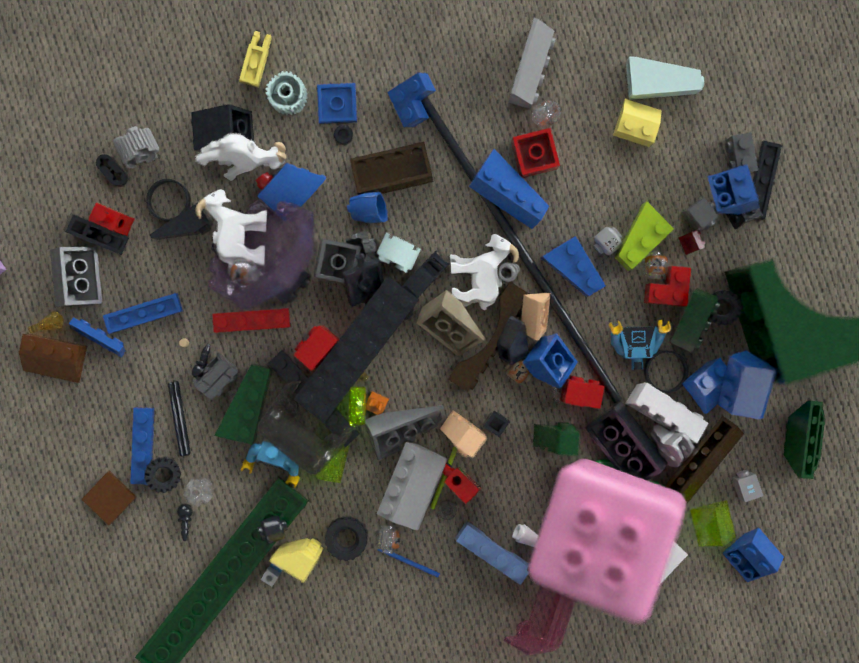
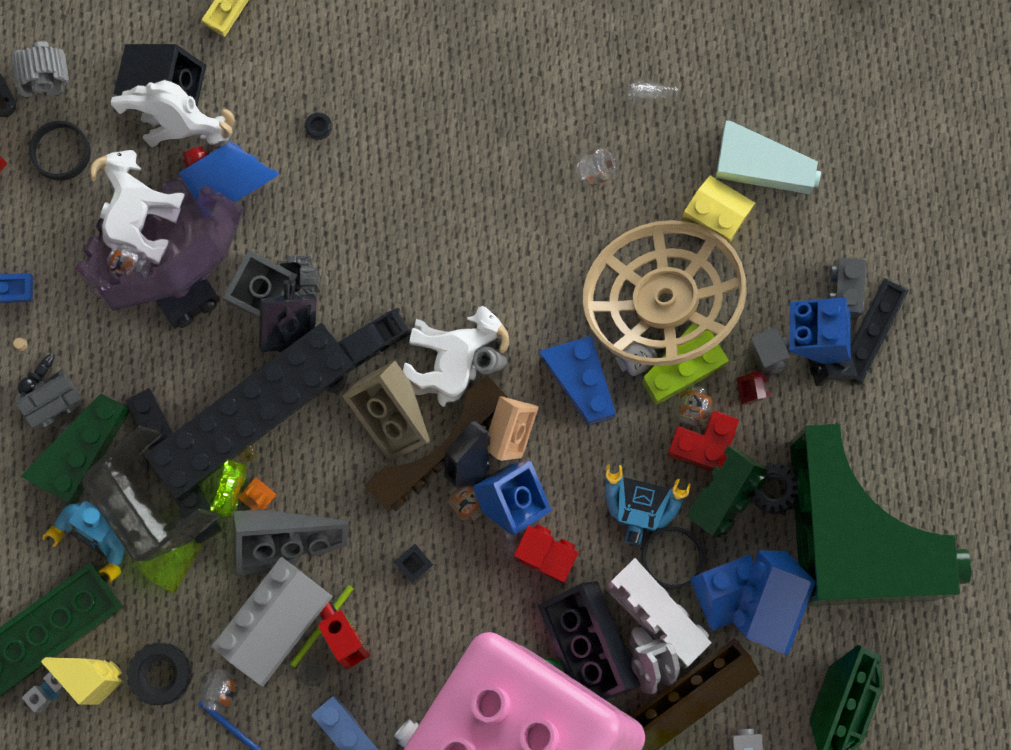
camera: 20 degrees right, 10 degrees down
black slope [149,203,214,240] -> none
red plate [212,308,291,333] -> none
black head [258,515,288,544] -> none
light aqua brick [266,71,308,115] -> none
red brick [294,325,339,371] -> none
blue tile [317,83,357,124] -> none
blue helmet [347,192,388,223] -> none
dark brown slope [350,142,433,195] -> none
light aqua brick [376,233,421,272] -> none
blue brick [387,72,436,127] -> none
black piece [421,97,623,404] -> none
light nougat wedge [440,410,486,458] -> none
blue wedge [469,149,549,229] -> none
light grey slope [508,18,556,109] -> none
red brick [511,128,560,178] -> none
dark green wedge [533,422,580,456] -> none
none -> tan dish [583,220,747,366]
none -> clear cone [628,78,678,104]

